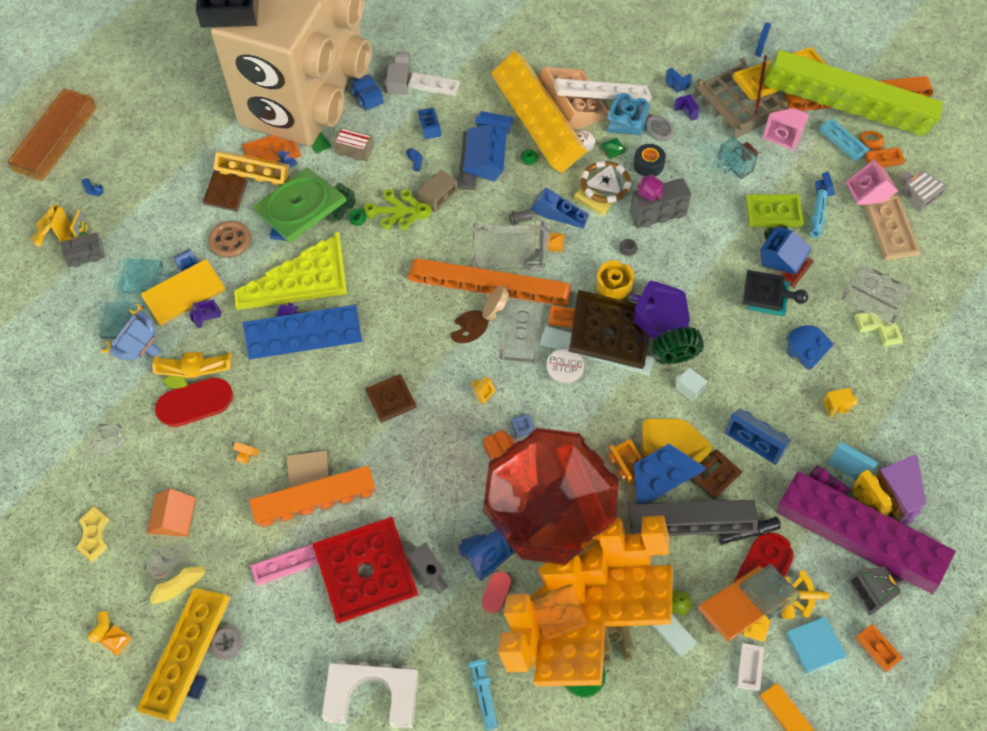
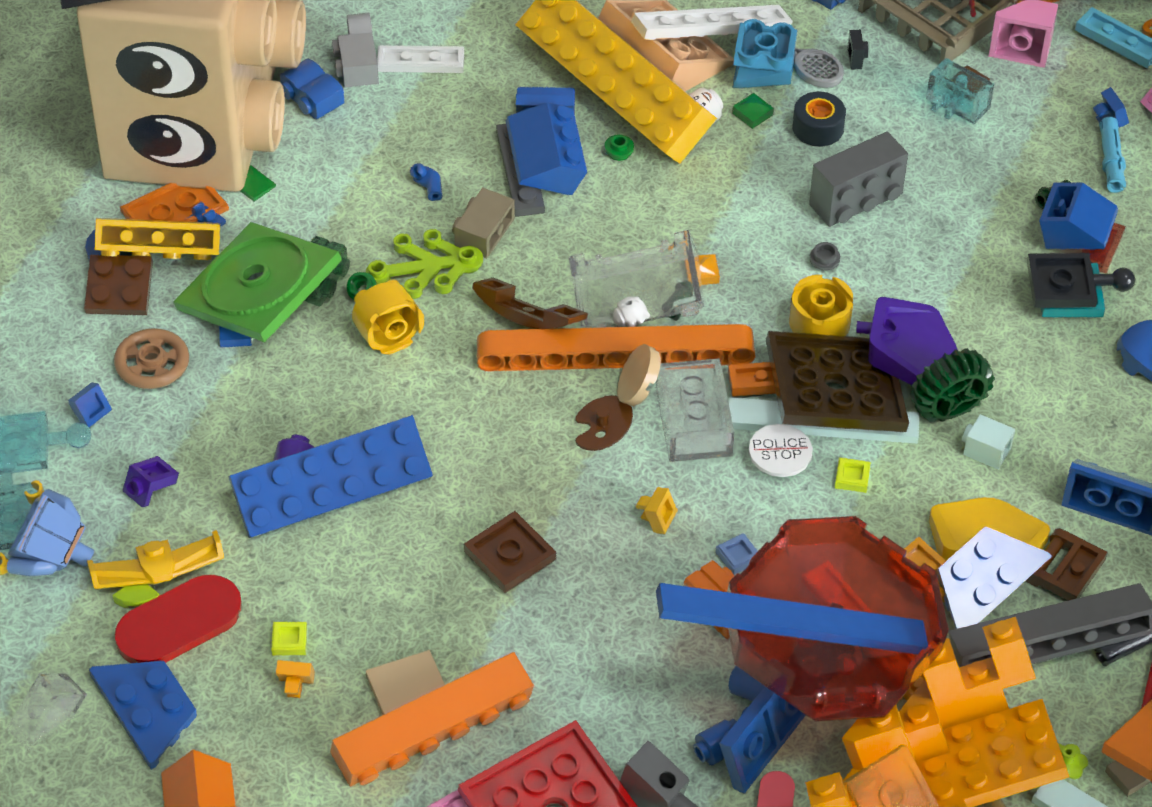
camera: 15 degrees left, 10 degrees down
yellow tile [141,259,226,326] -> none
neon yellow wing [234,232,347,310] -> none
brick [333,127,374,161] -> none
blue slope [418,107,441,140] -> none
dark grey pin [509,209,532,225] -> none
blue slope [530,187,589,229] -> none
light yellow tile [574,187,613,216] -> none
white piece [580,161,631,203] -> none
magenta head [637,175,665,202] -> none
dark purple bracket [674,94,699,121] -> none
lime plate [745,194,804,227] -> none
none -> blue wing [89,661,197,770]
none -> neon yellow tile [271,622,307,656]
none -> yellow brick [352,280,424,354]
none -> reddish brown slope [472,277,588,329]
none -> white animal [613,296,650,327]
none -> blue tile [656,583,929,655]
none -> neon yellow tile [835,457,871,493]
none -> black plate [847,29,868,70]

